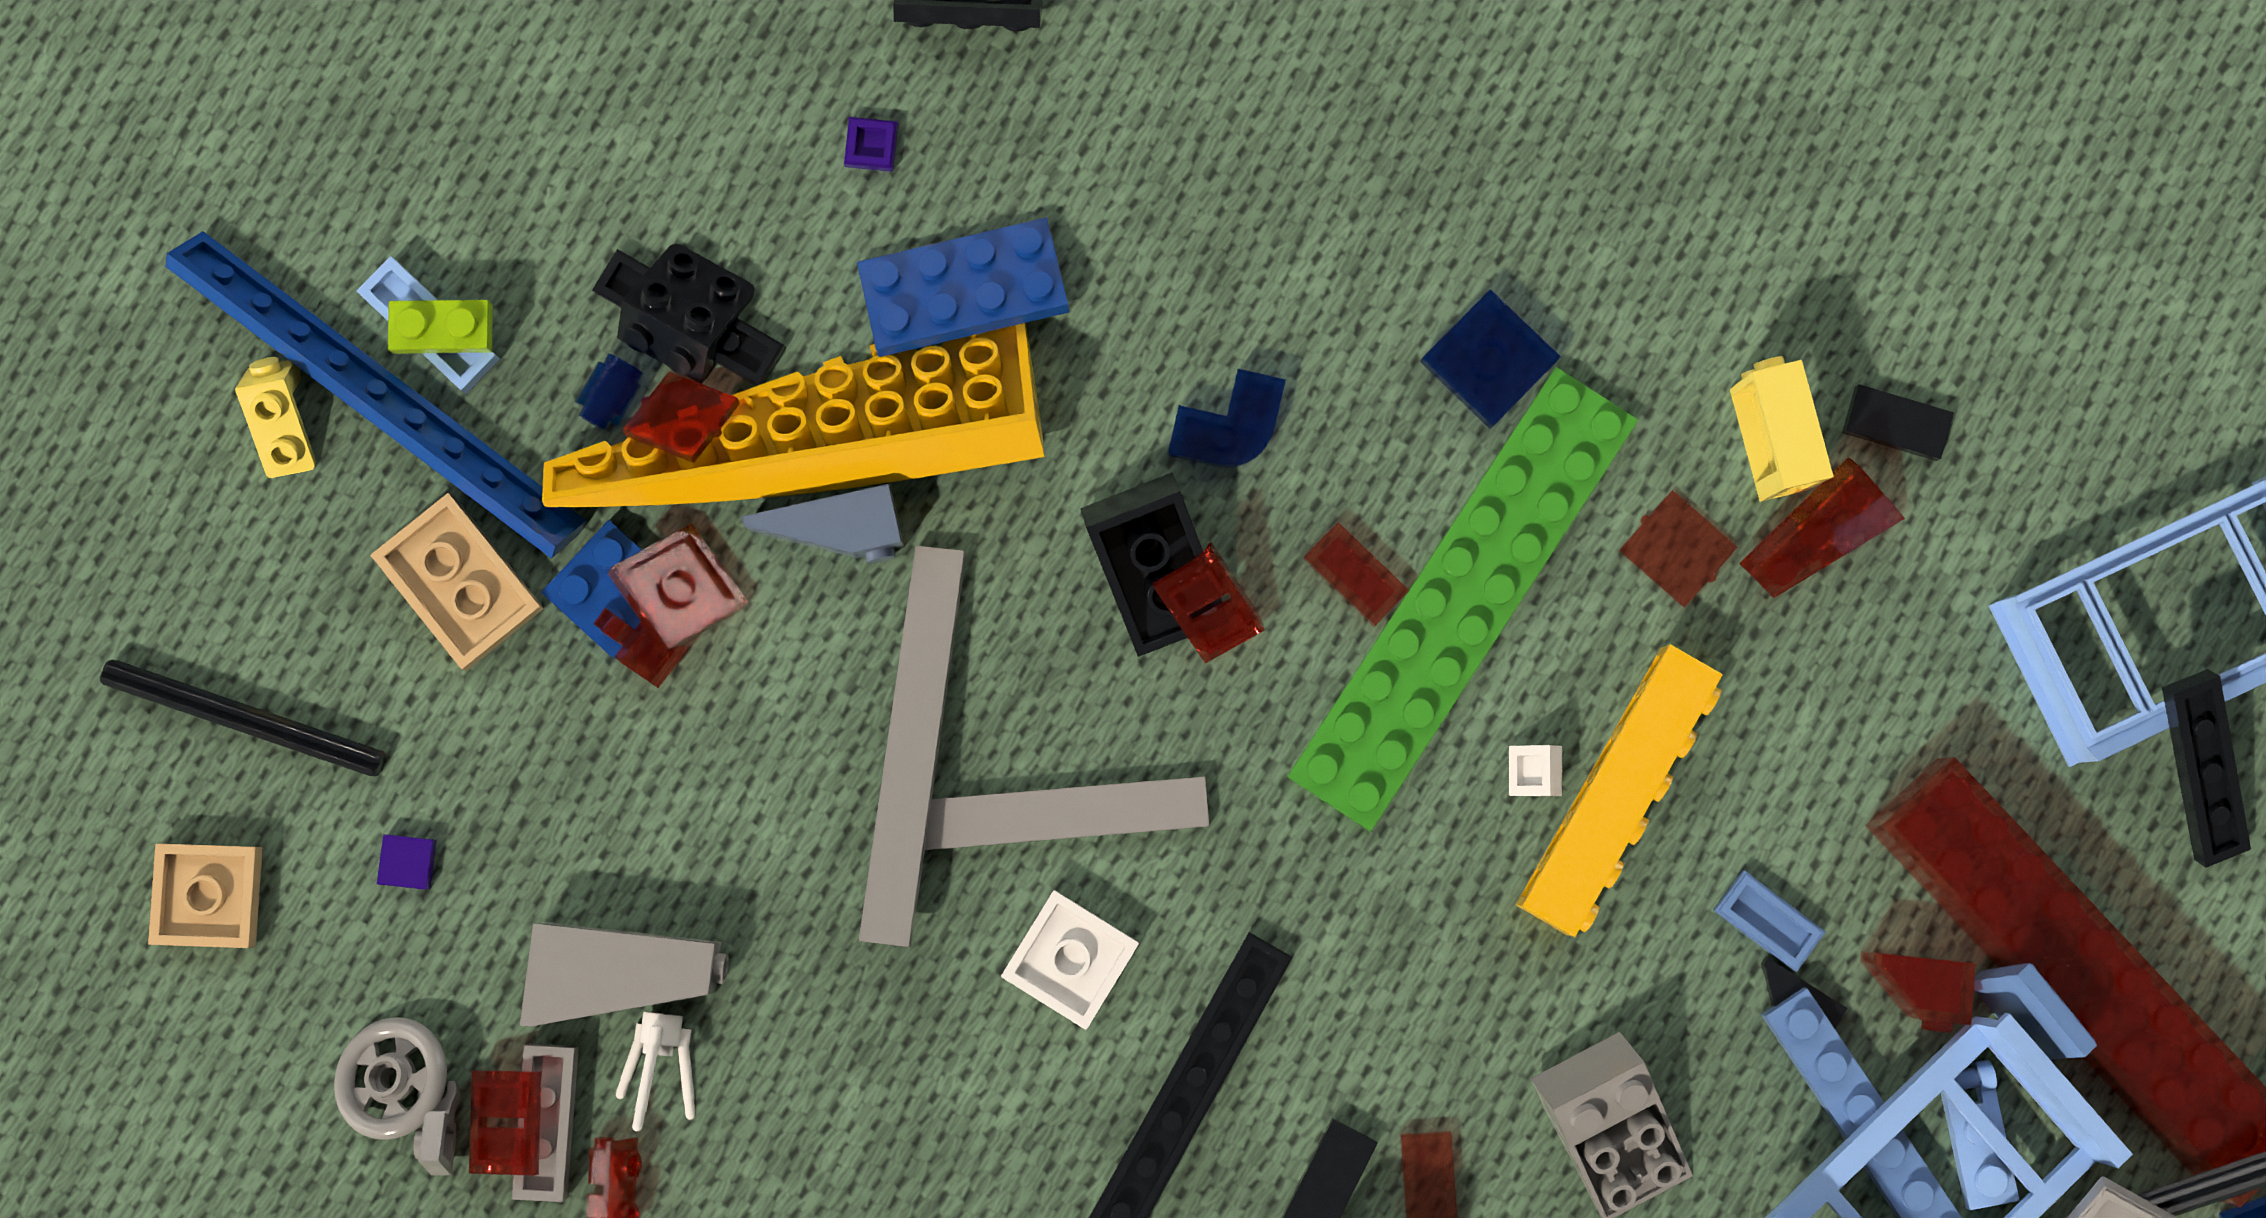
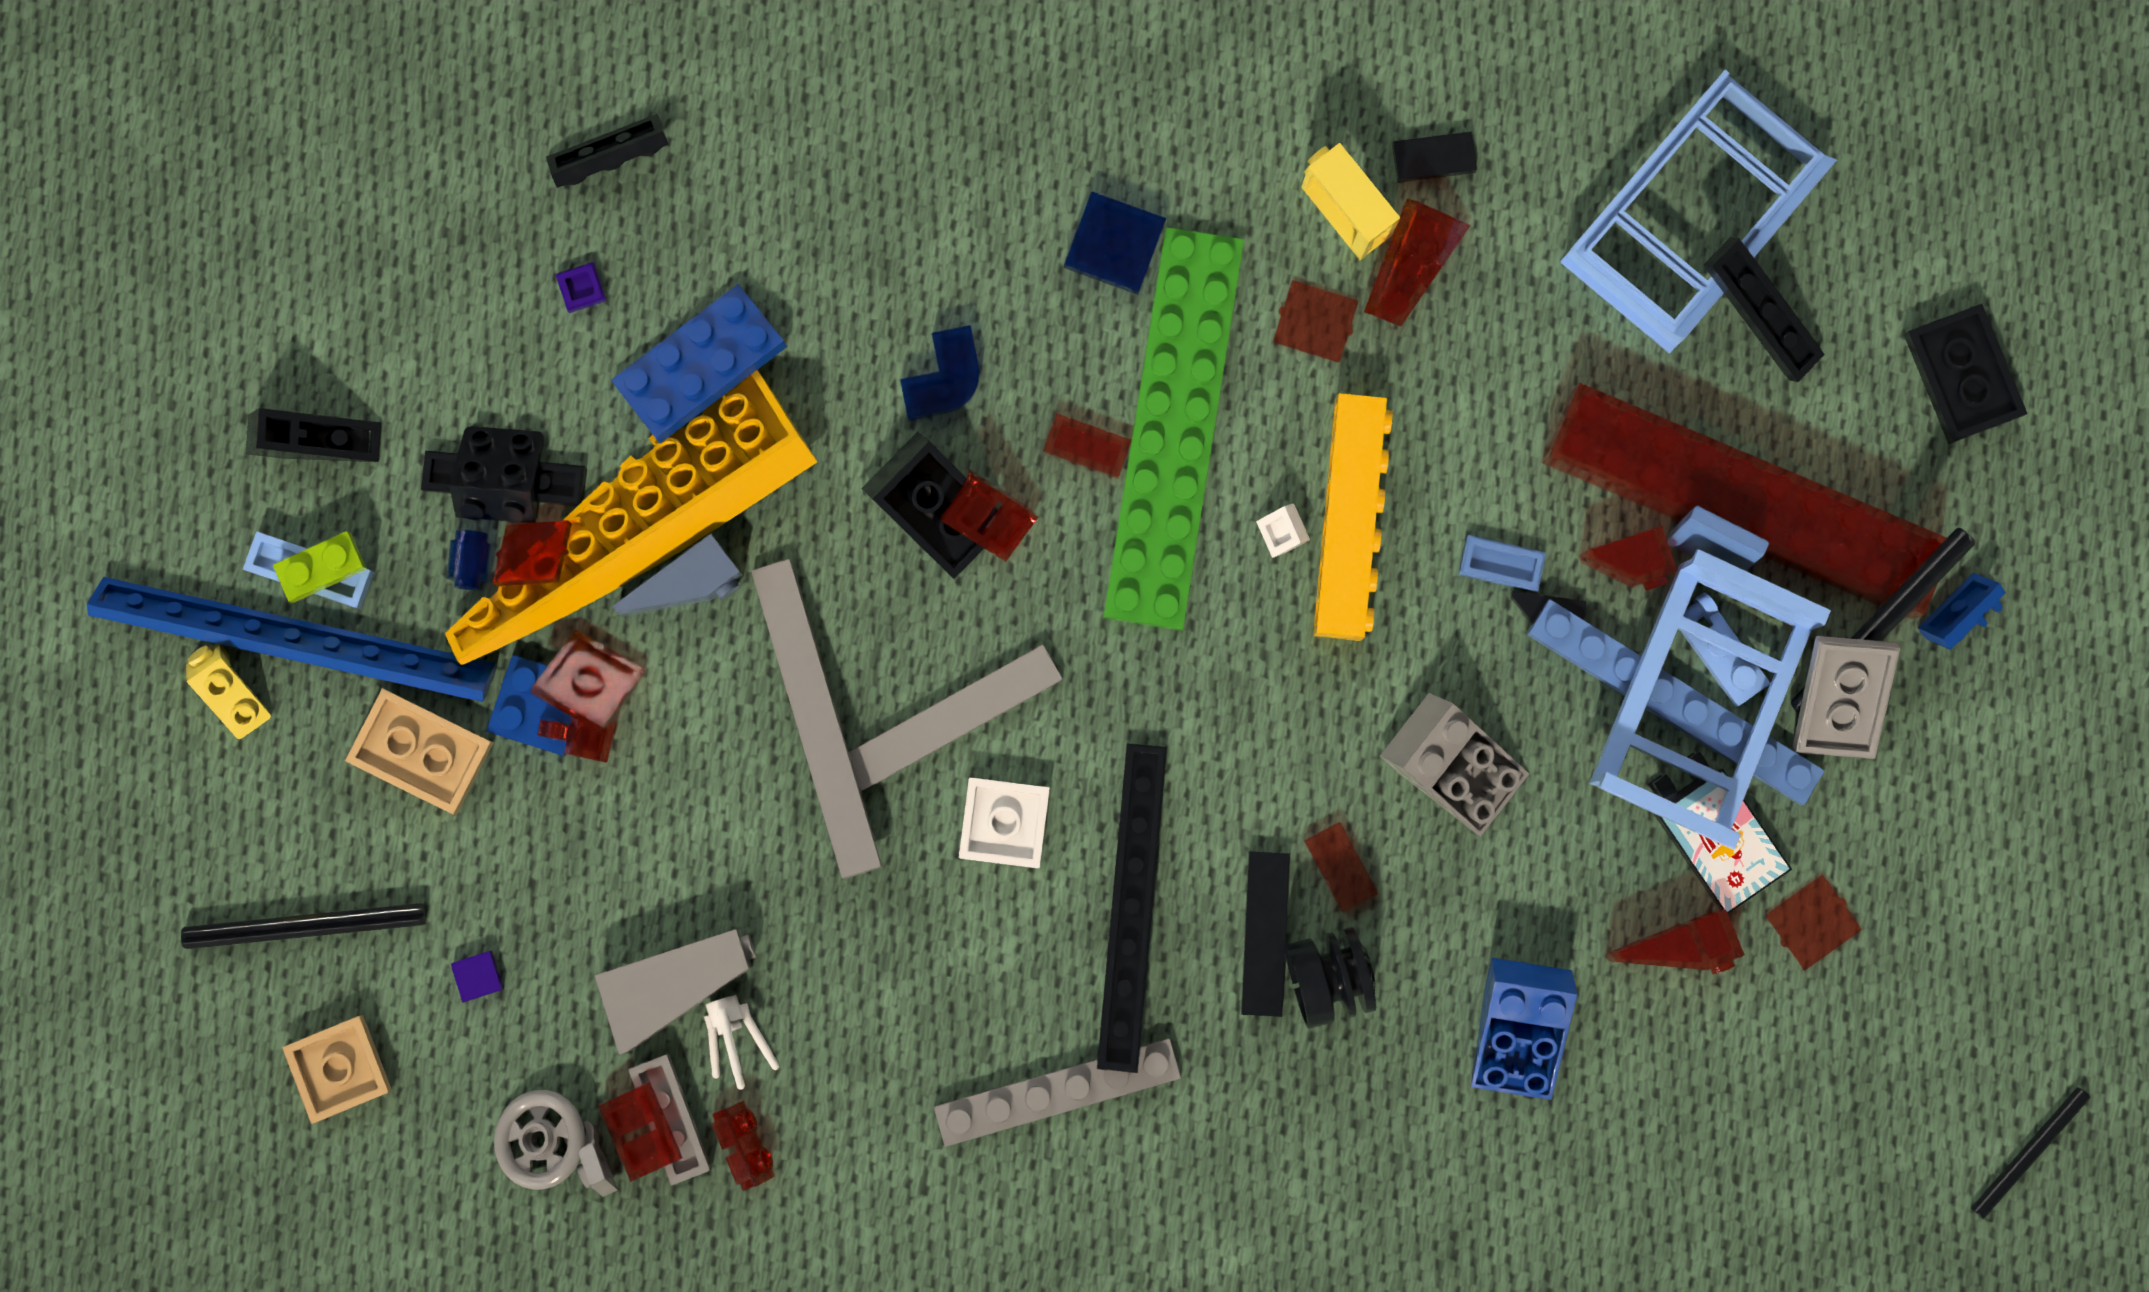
camera: 30 degrees left, 0 degrees up
none -> black slope [246,408,381,462]

